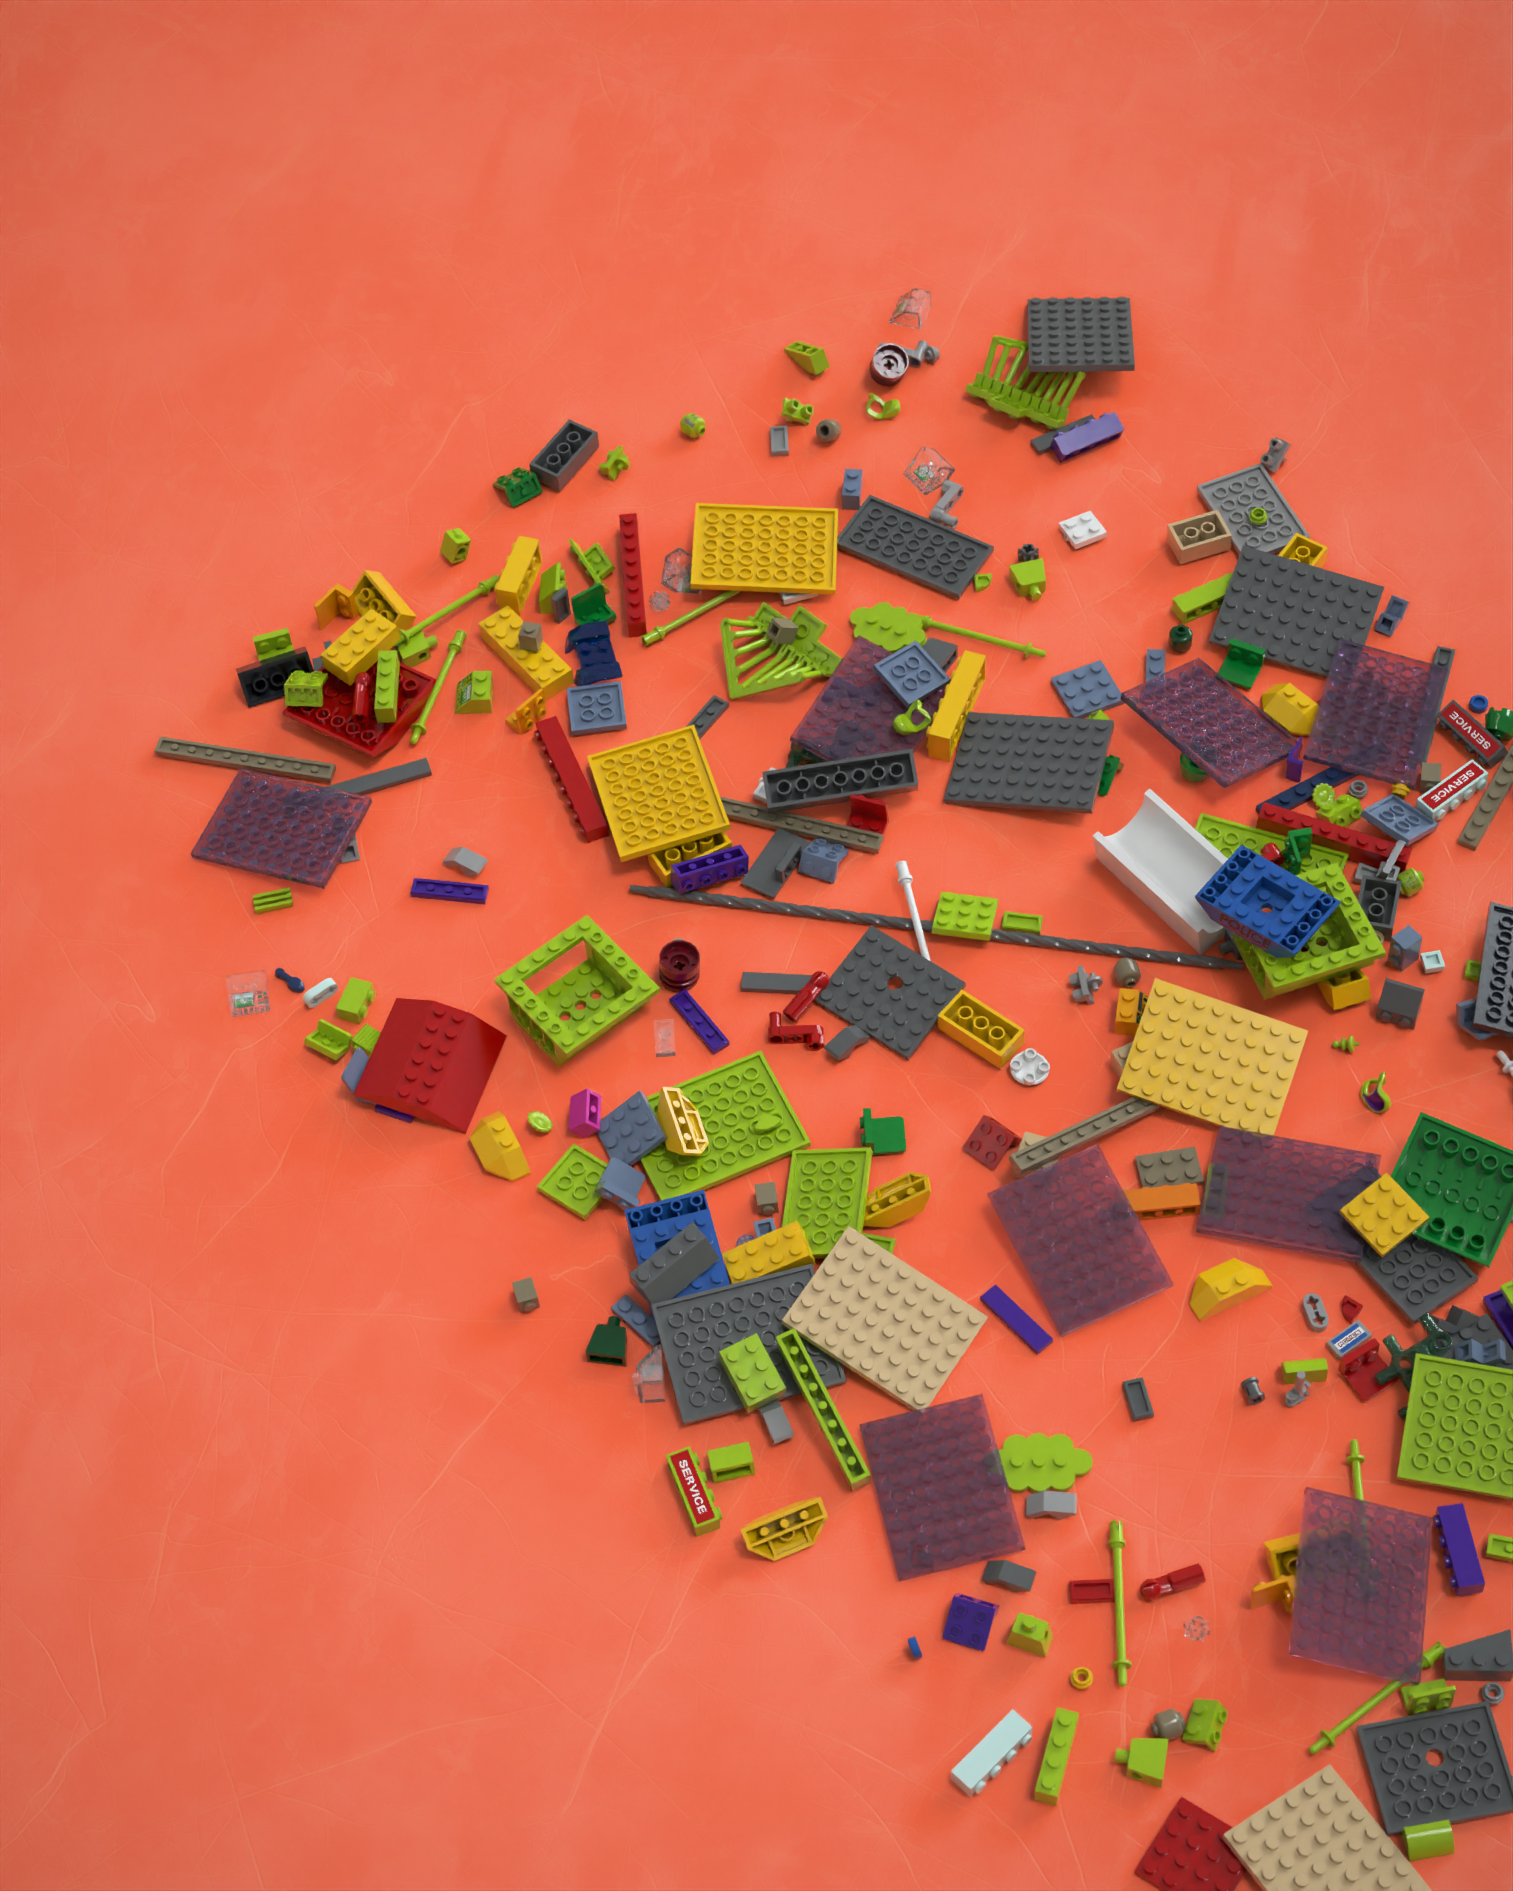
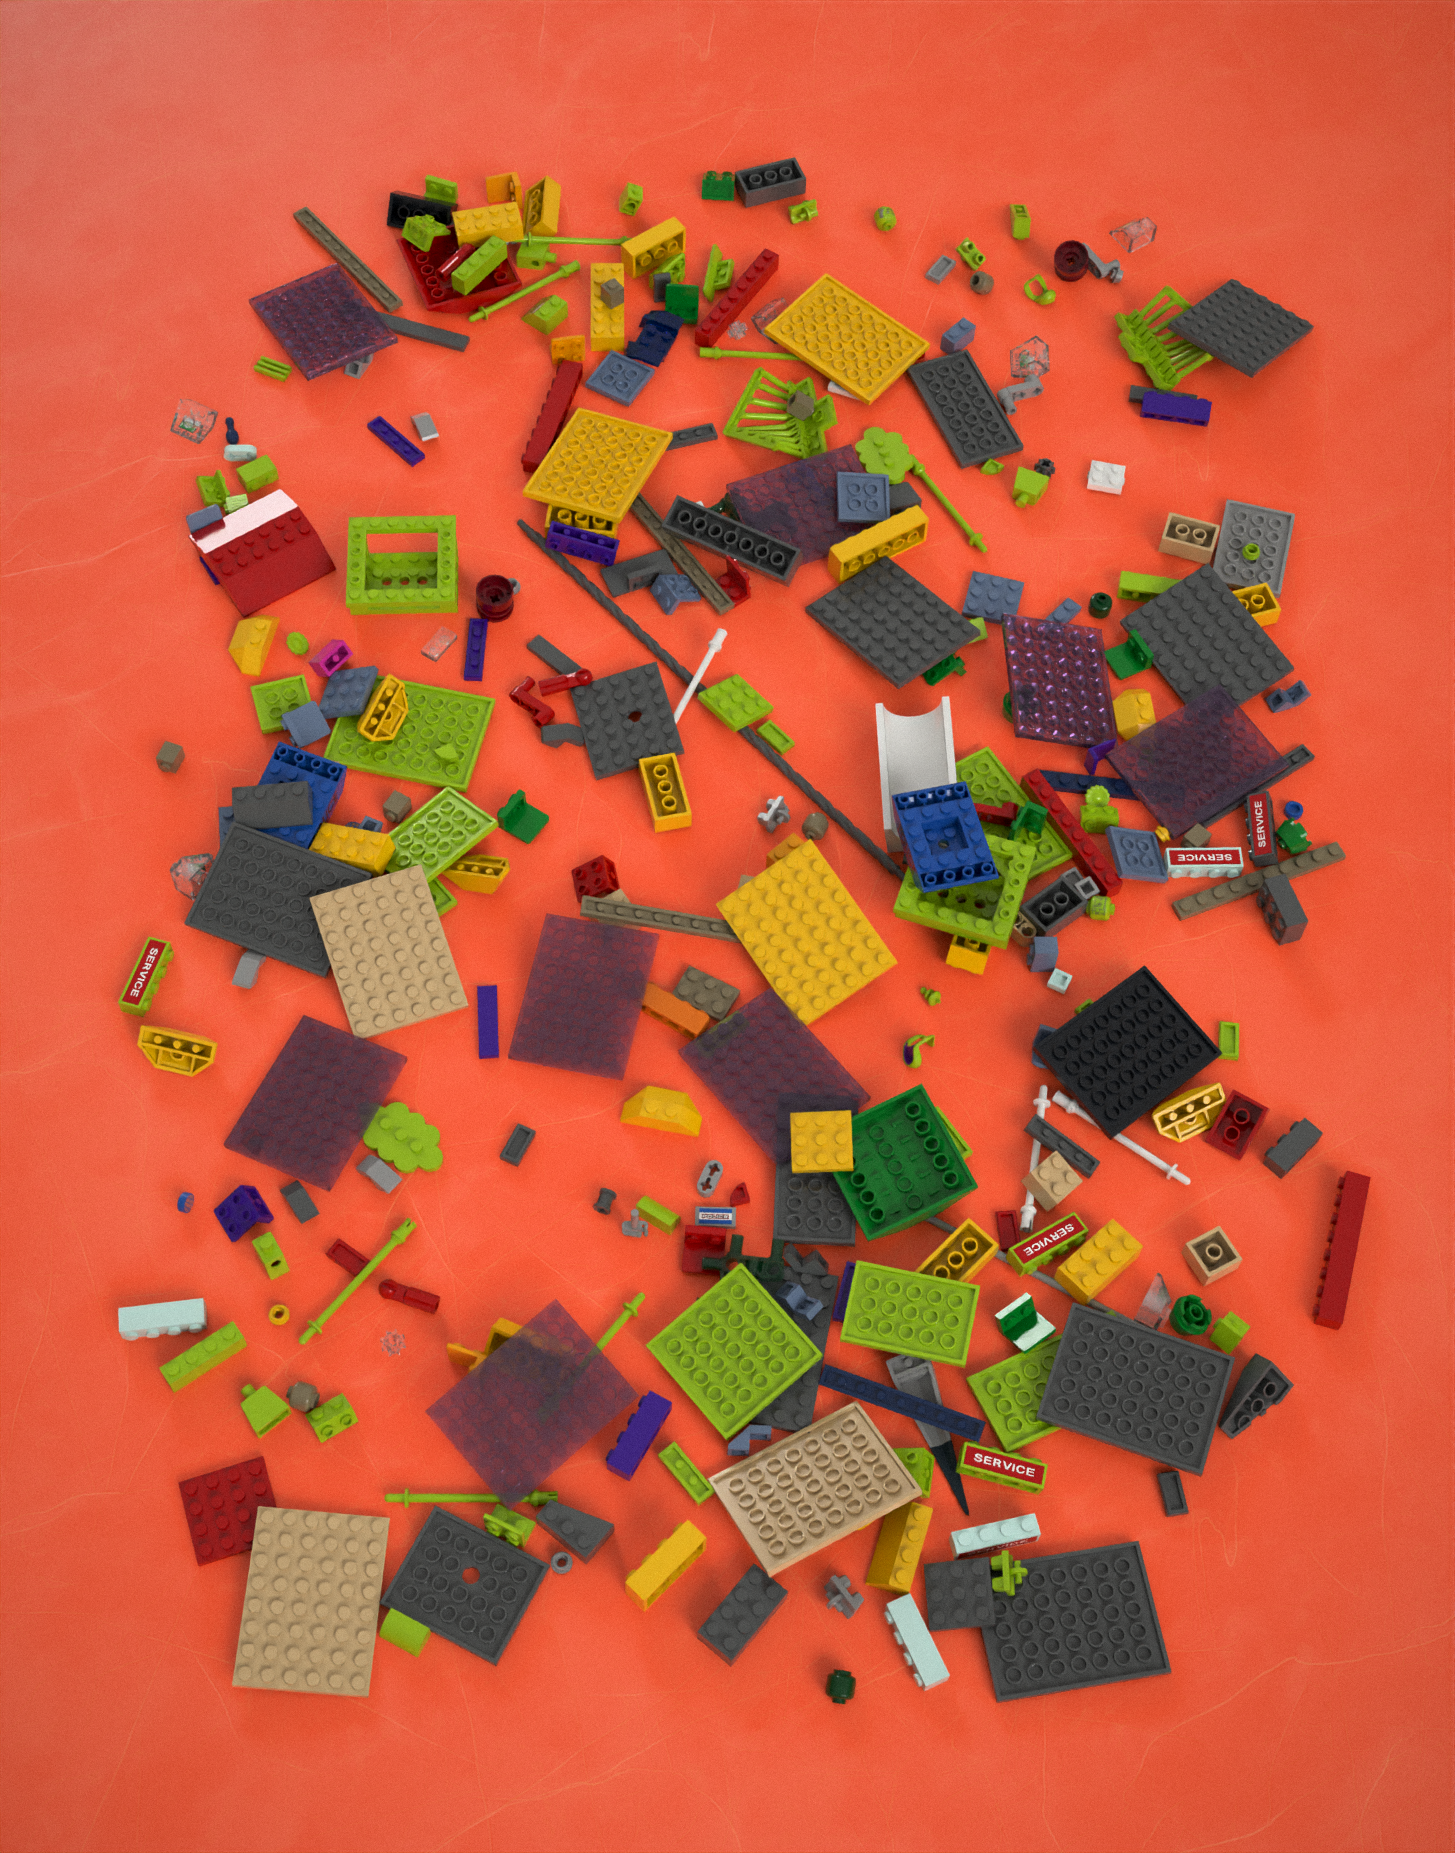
camera: 30 degrees right, 5 degrees up
dark green torso [586,1316,627,1367] -> none
lime brick [707,1442,756,1484] -> none
lime brick [718,1333,786,1413] -> none
lime brick [776,1328,871,1491] -> none
lime piece [893,700,931,735] -> none
white dish [1010,1048,1050,1085] -> none
light grey hips [1260,437,1291,473] -> none
light grey plate [1349,780,1368,798] -> none
dark grey slope [1375,978,1425,1030] -> none
tile [1379,839,1406,879] -> none

